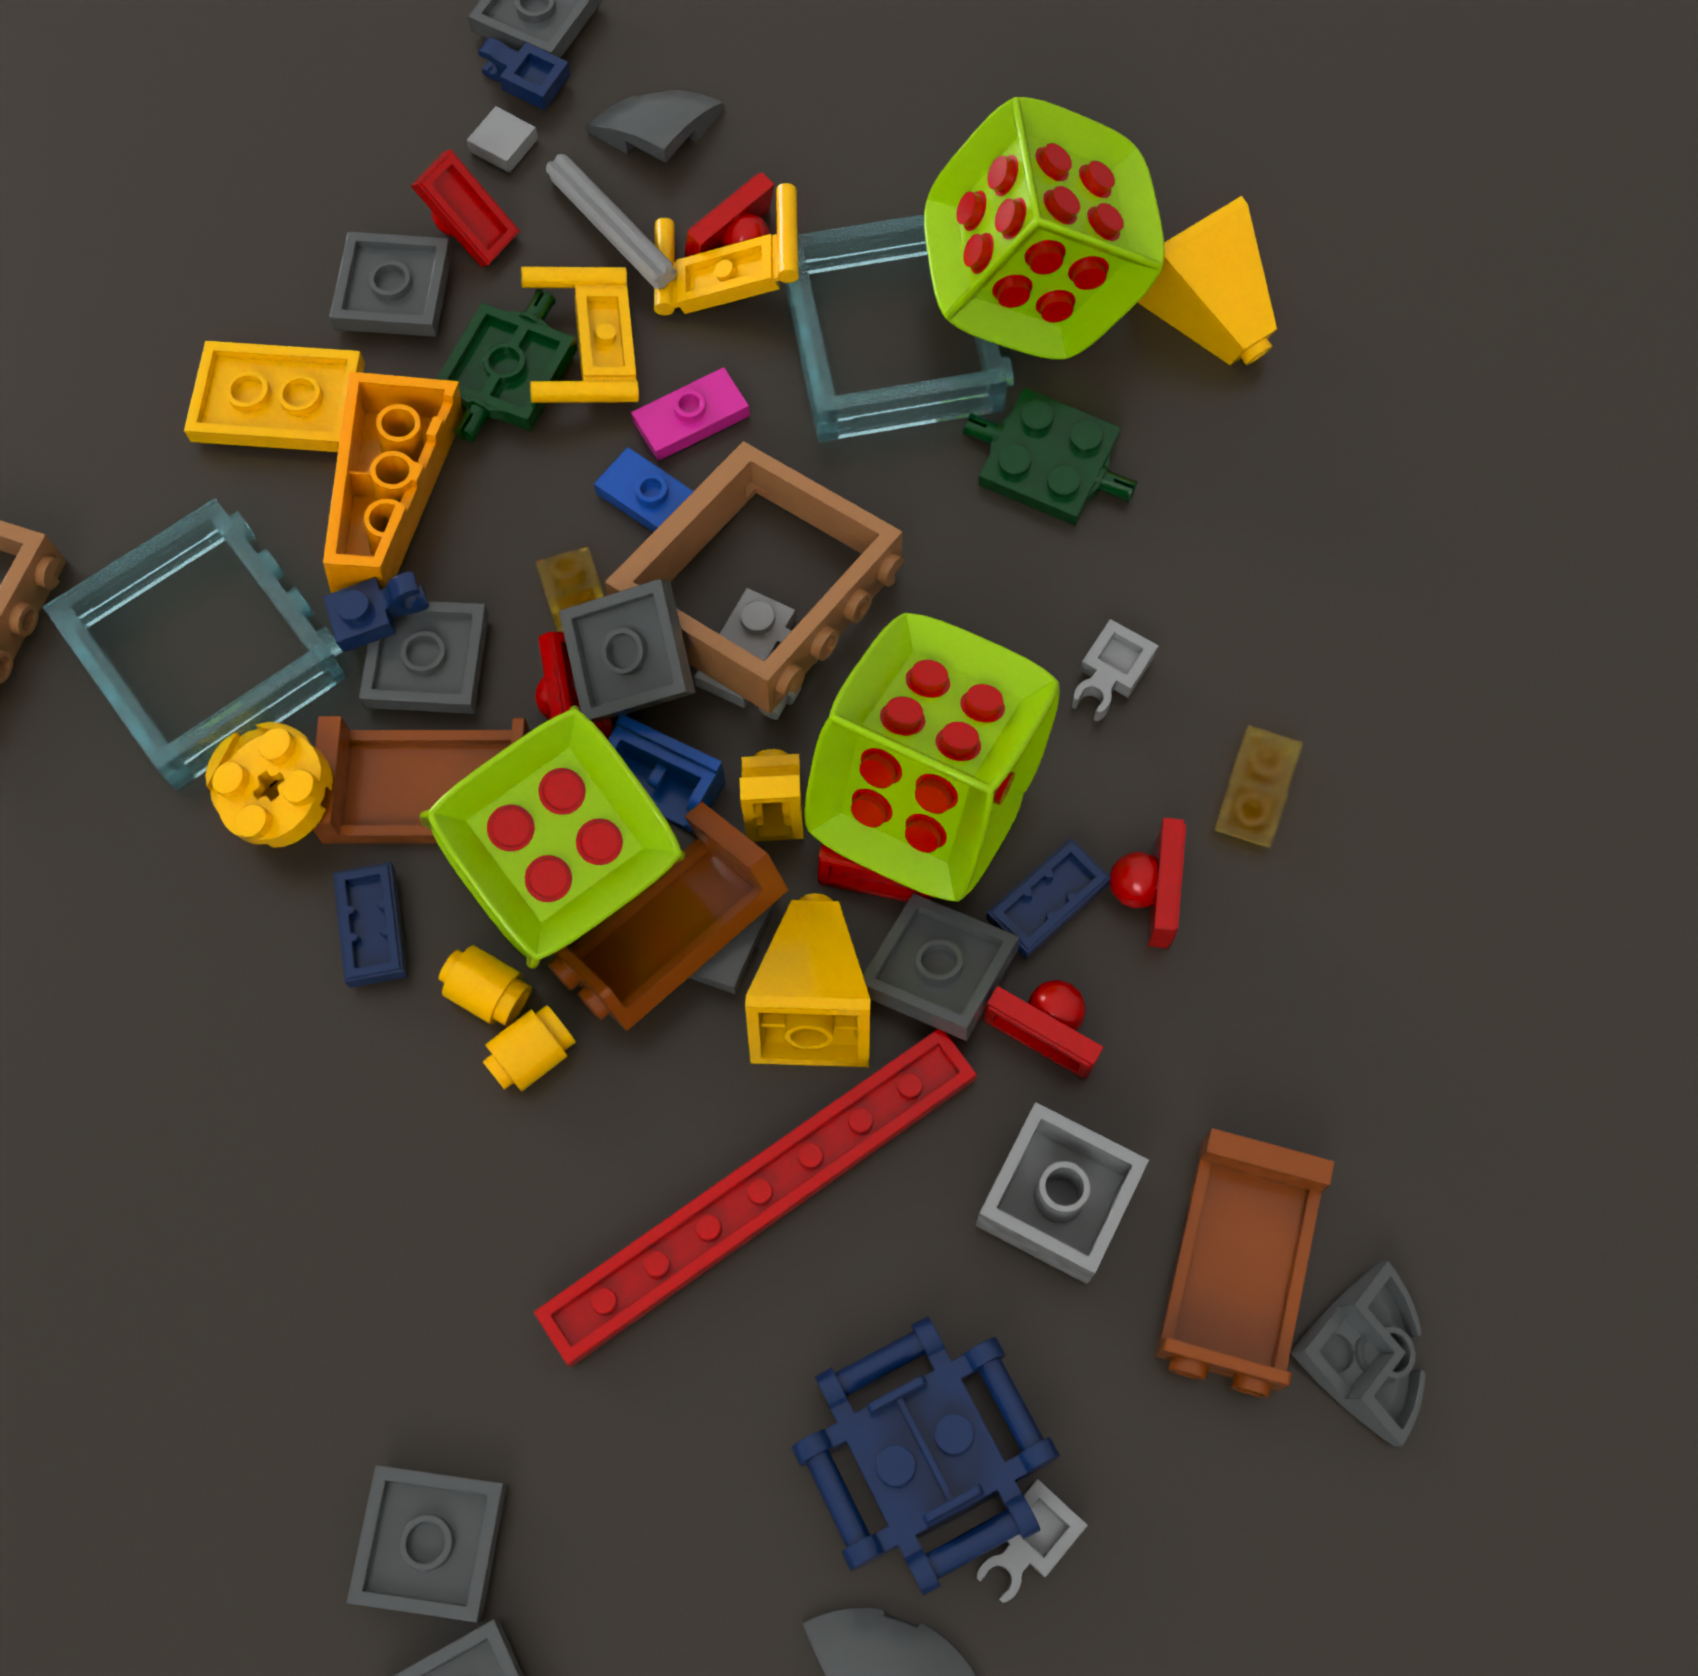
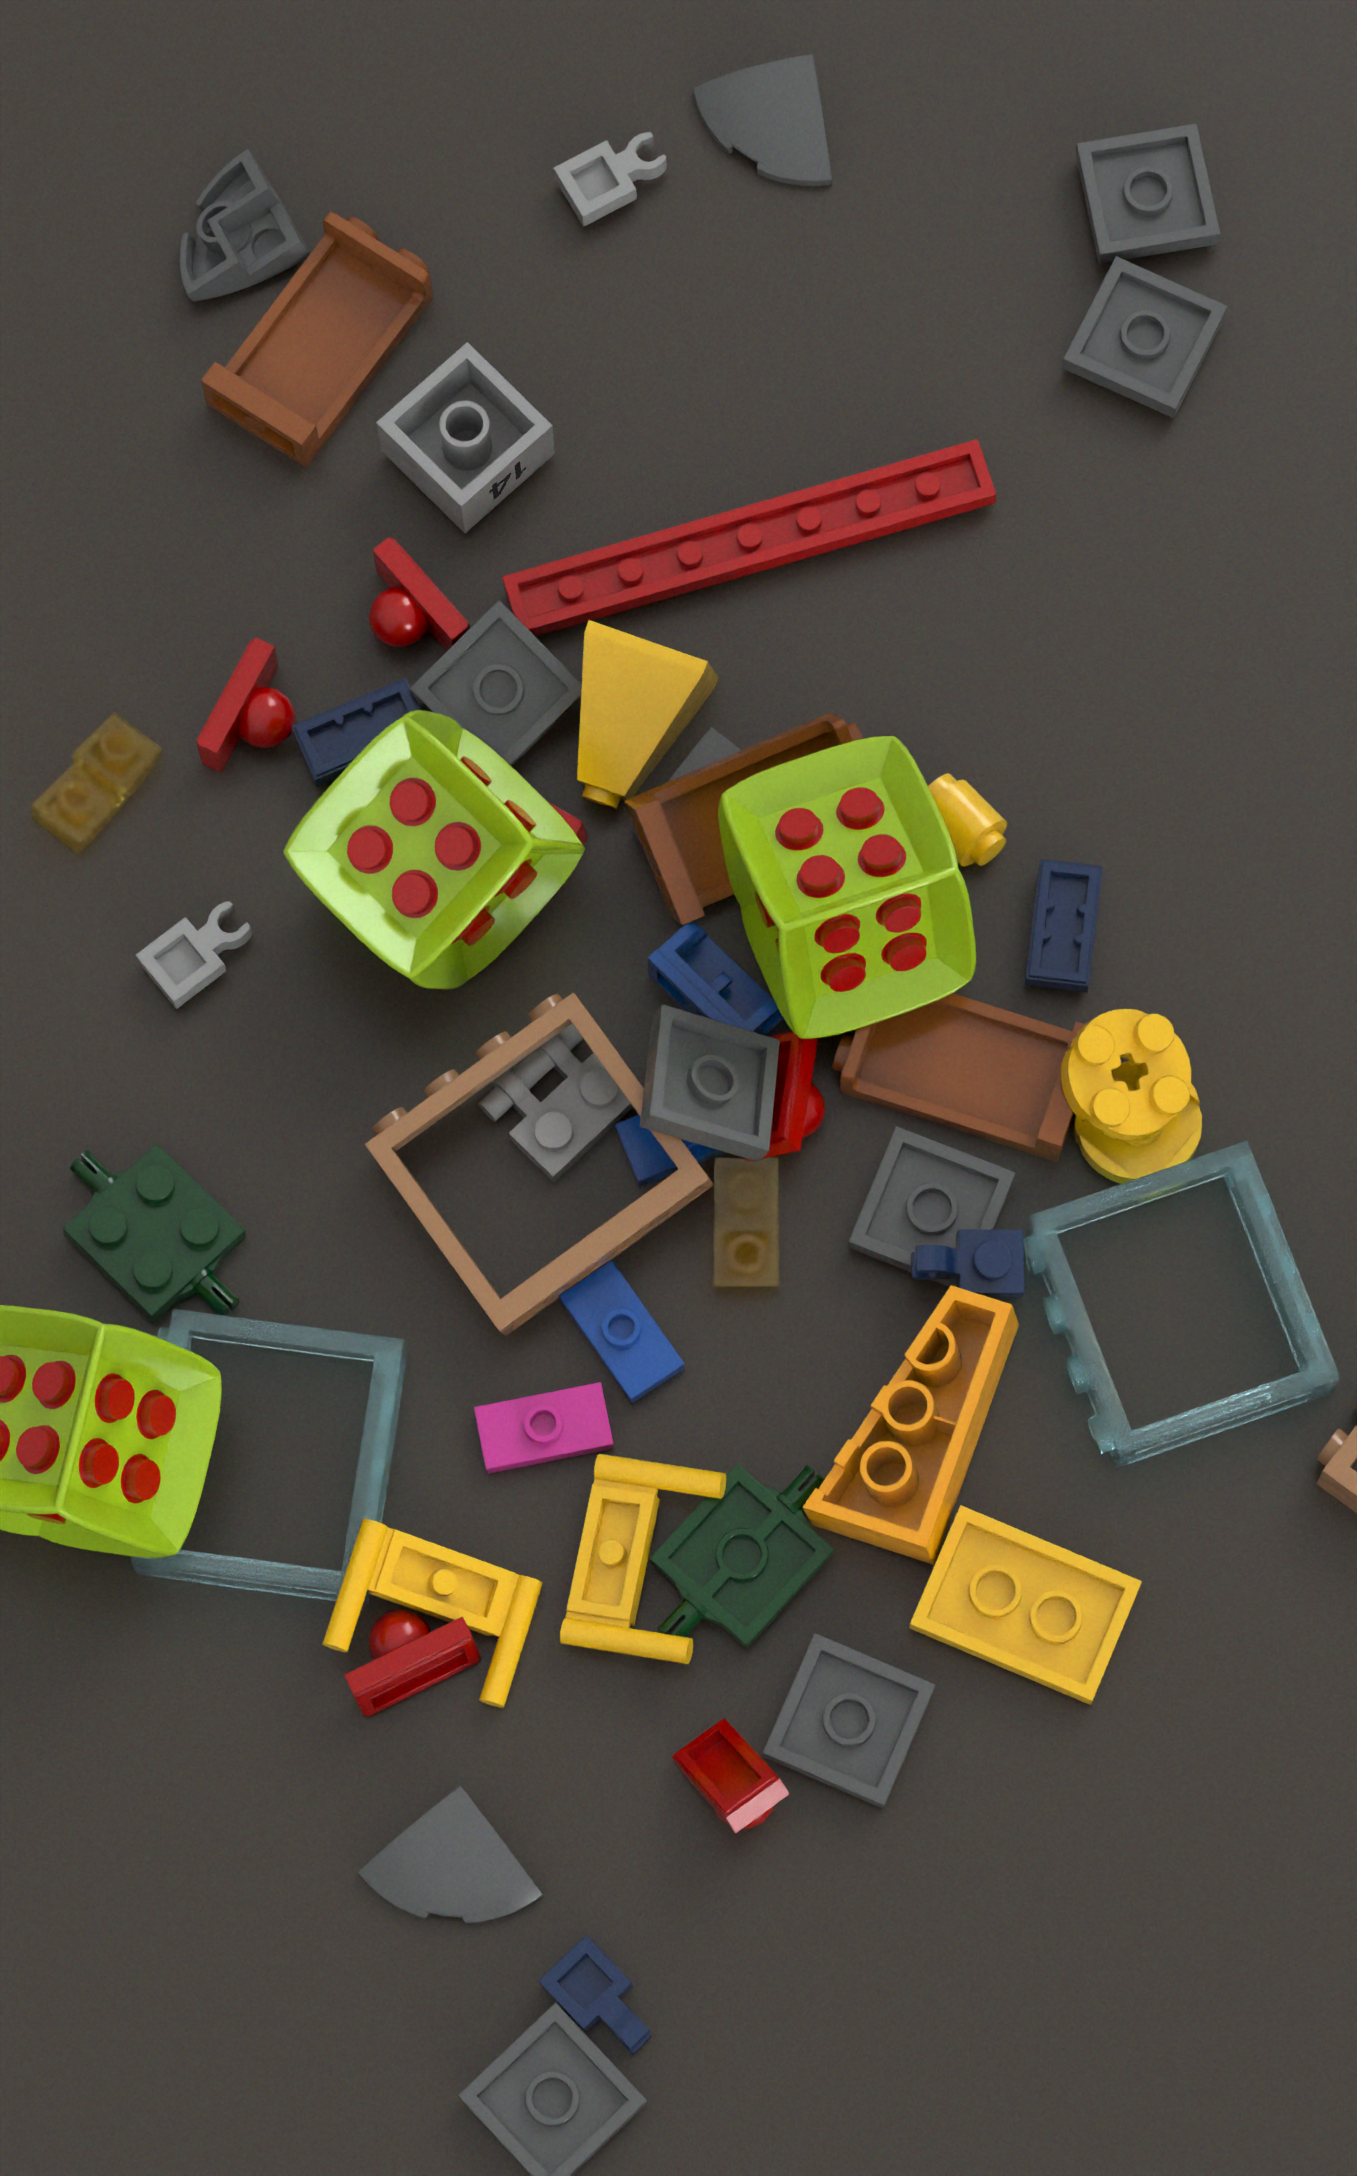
camera: 160 degrees left, 5 degrees up
light grey tile [466,106,539,173] -> none
yellow brick [482,1005,576,1092] -> none
light grey axle [546,154,677,289] -> none
yellow arch [739,749,804,842] -> none
dark blue brick [791,1316,1061,1596] -> none

